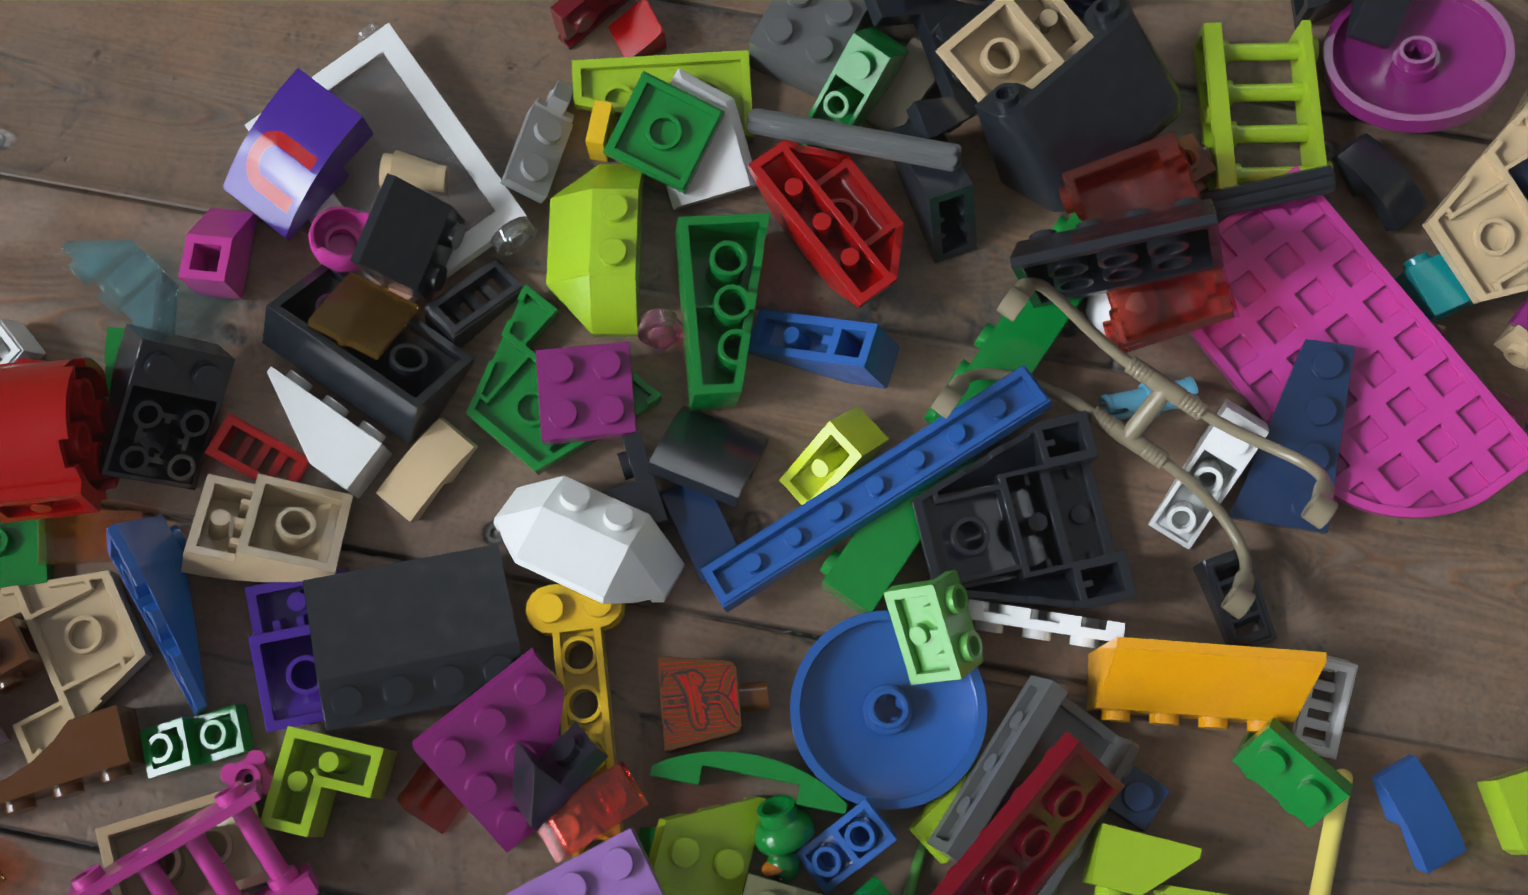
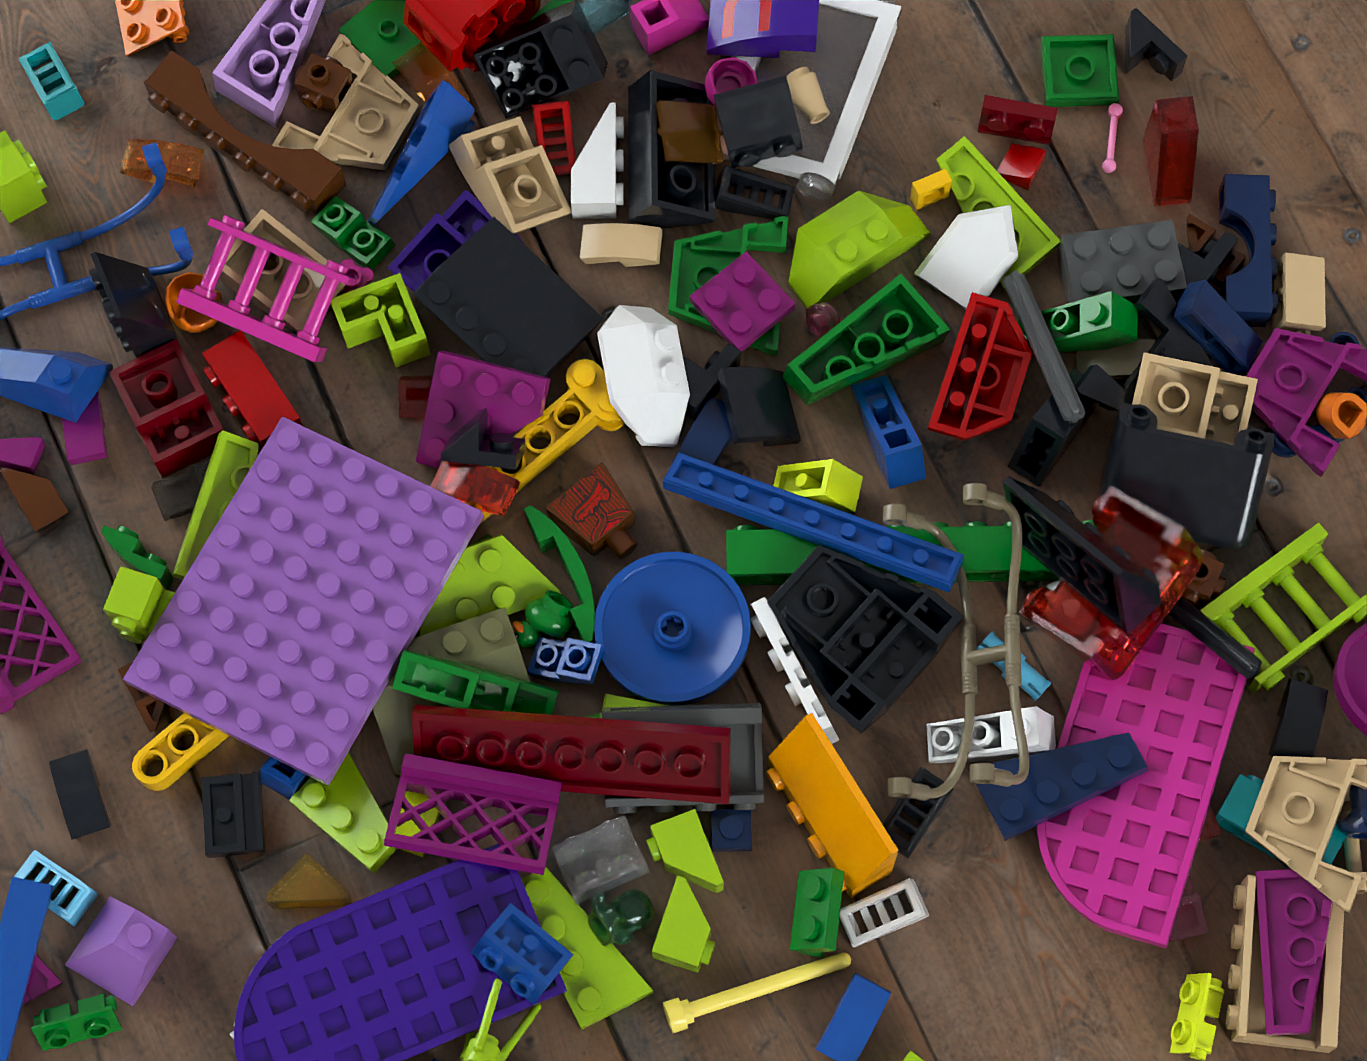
camera: 55 degrees right, 5 degrees down
light grey hinge [500,80,574,204] -> none
green tile [603,71,725,195] -> none
bright green bracket [883,570,983,685] -> none

